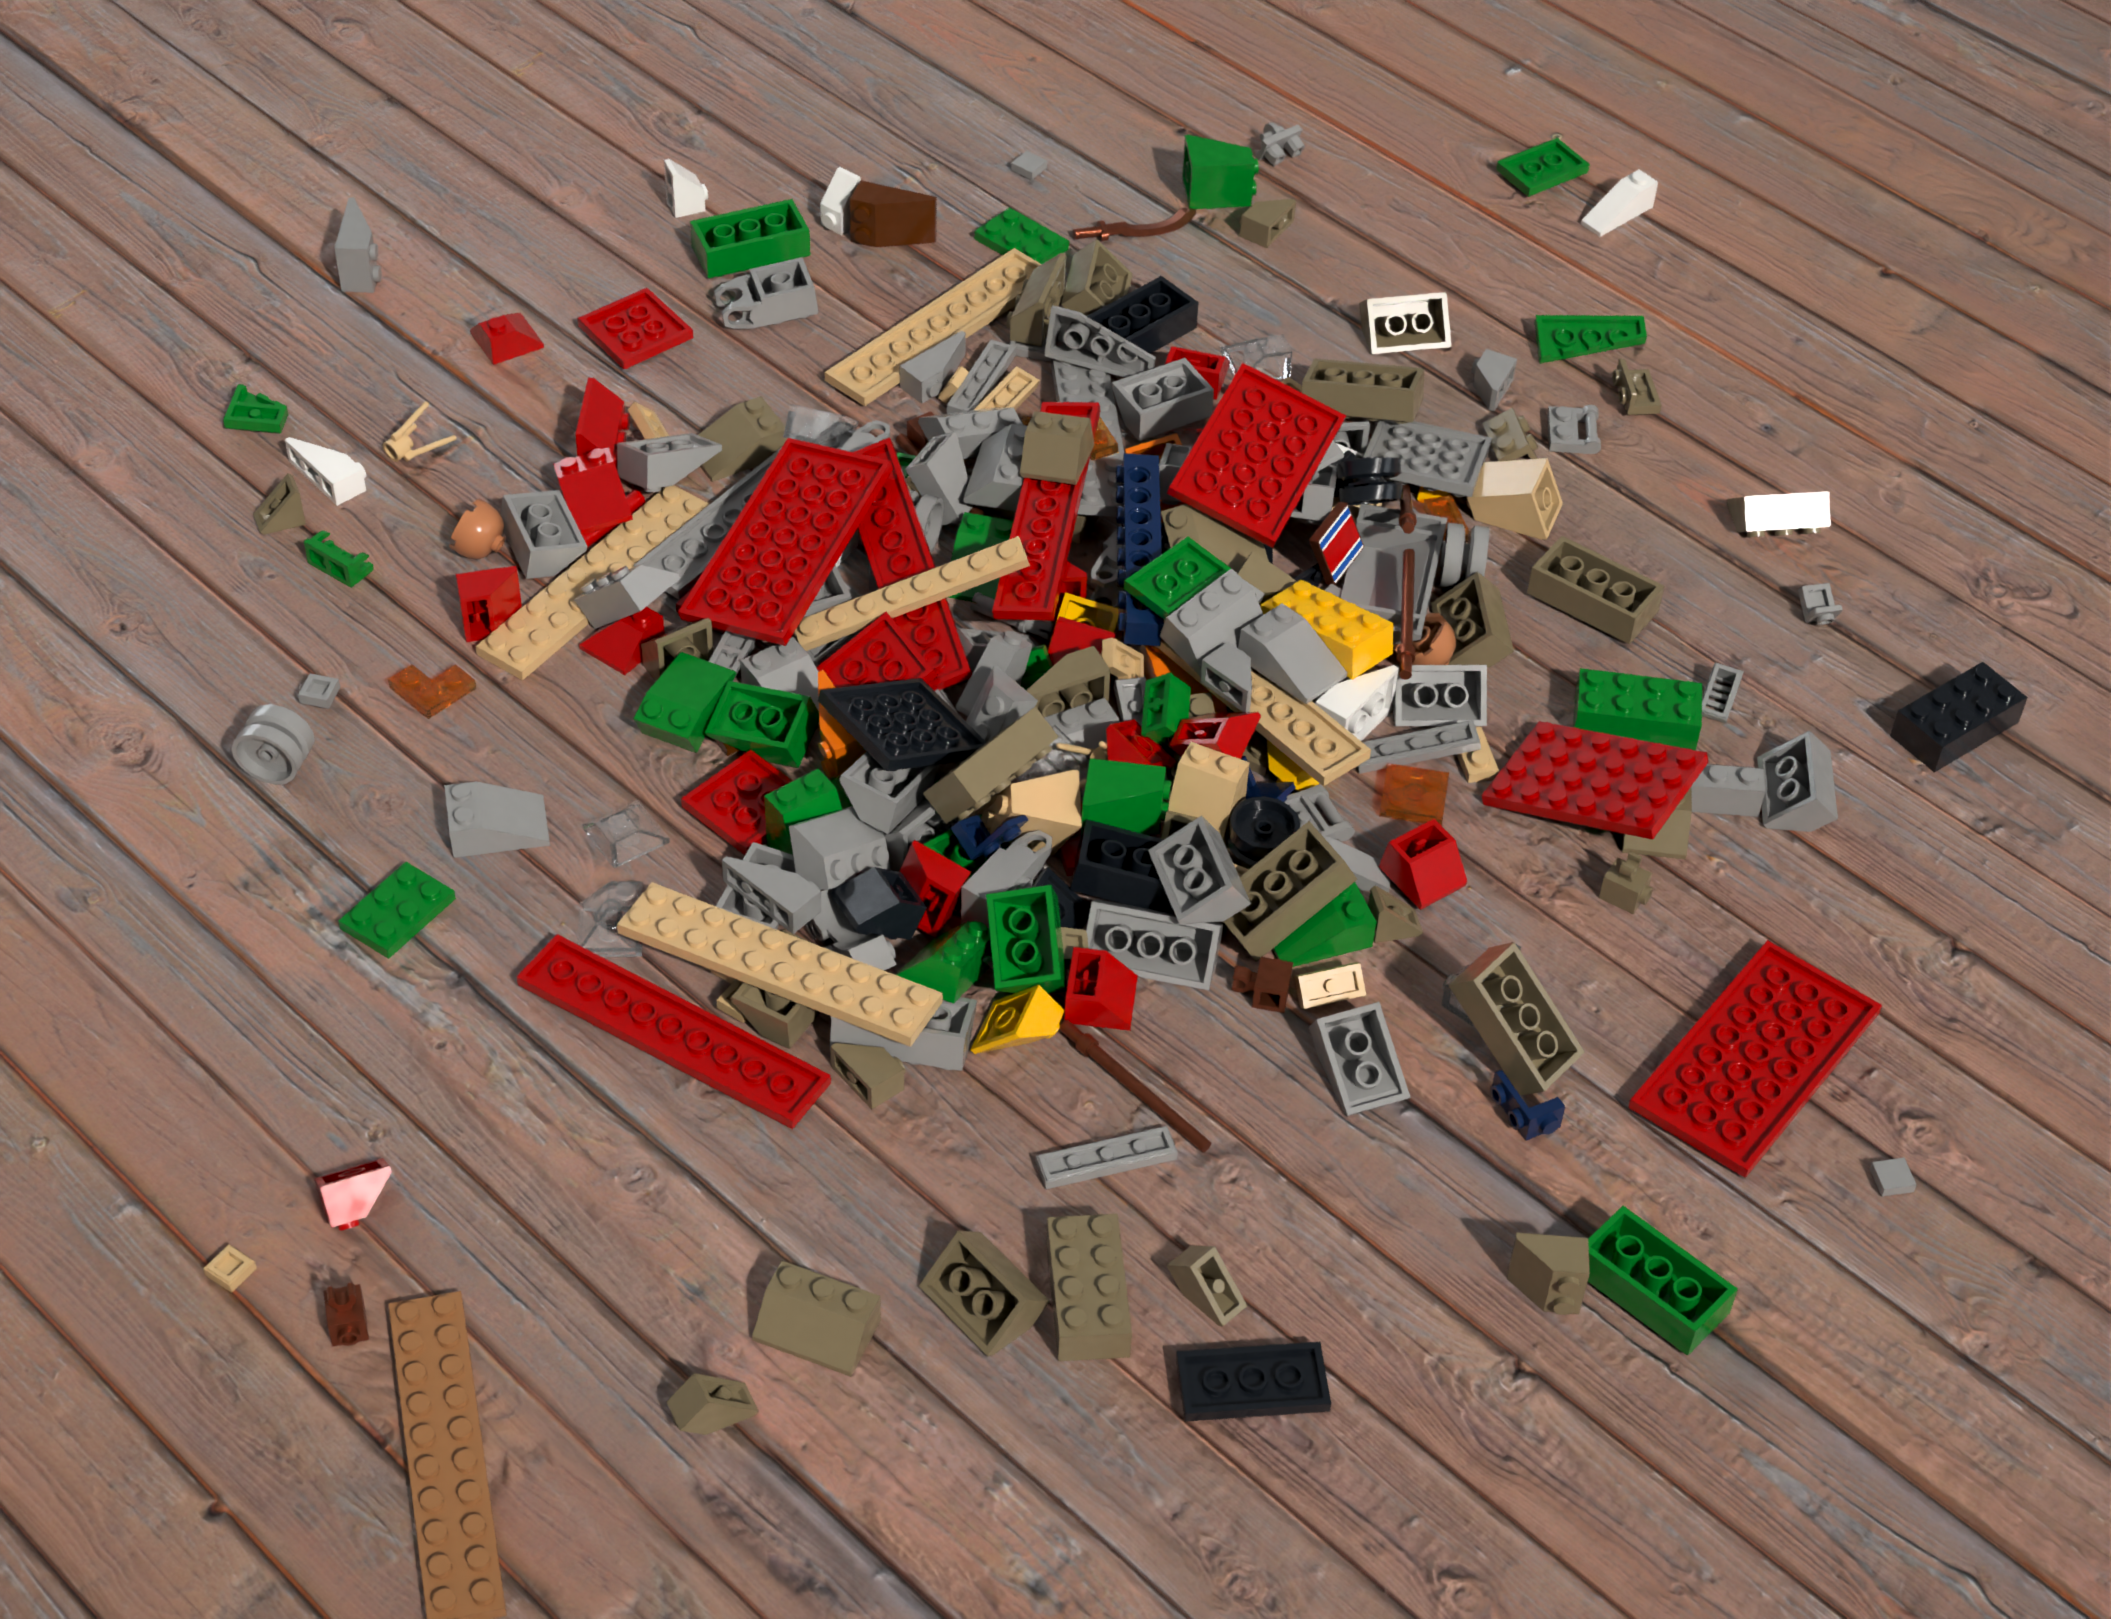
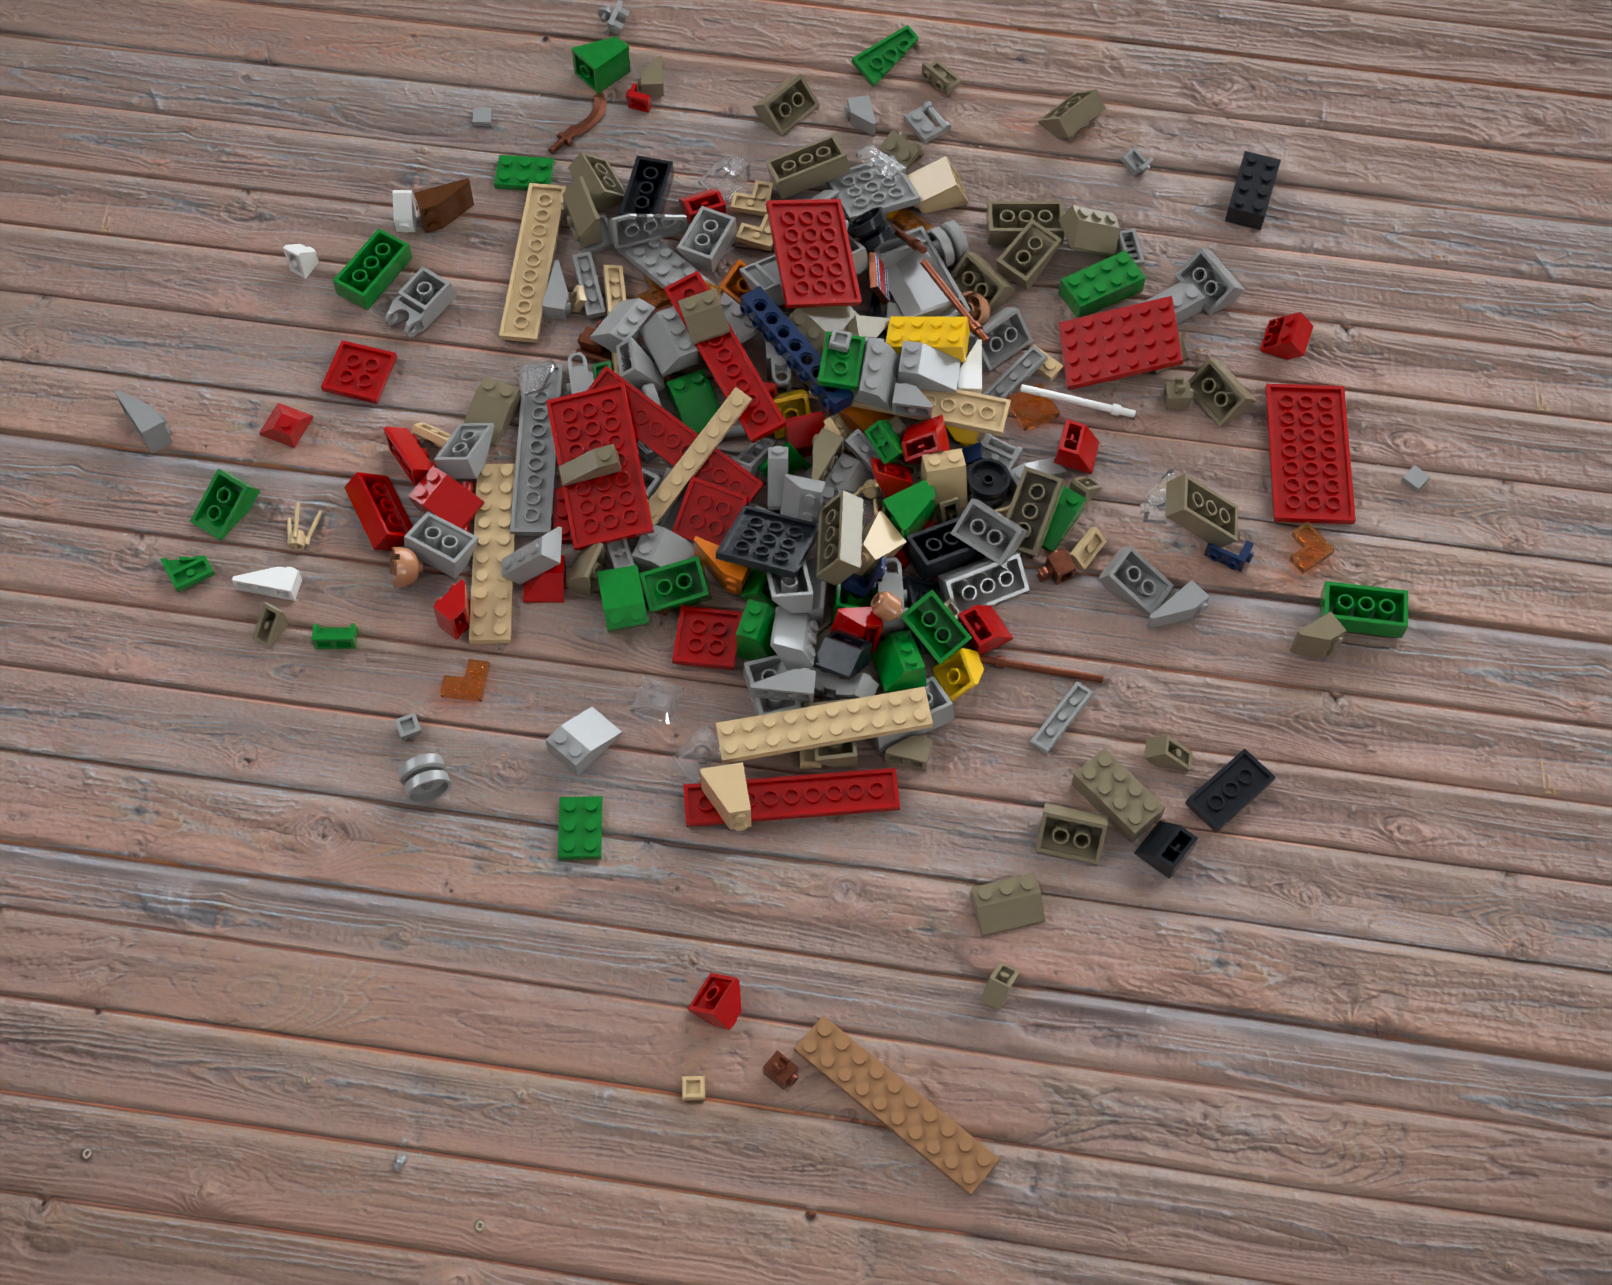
camera: 35 degrees left, 15 degrees up
none -> green slope [190,469,260,540]
none -> red slope [344,472,413,551]
none -> dark tan slope [559,444,622,486]
none -> red bracket [626,83,651,113]
none -> tan slope [700,762,752,831]
none -> light grey tile [828,329,852,353]
none -> clear tile [856,144,907,181]
none -> nougat head [871,591,903,622]
none -> dark tan slope [996,219,1062,291]
none -> white bar [1020,384,1136,418]
none -> dark tan slope [1059,205,1120,257]
none -> black slope [1134,821,1198,879]
none -> light grey slope [1146,580,1210,628]
none -> dark tan slope [1188,358,1256,427]
none -> red slope [1260,312,1313,360]
none -> clear orange plate [1290,521,1335,574]

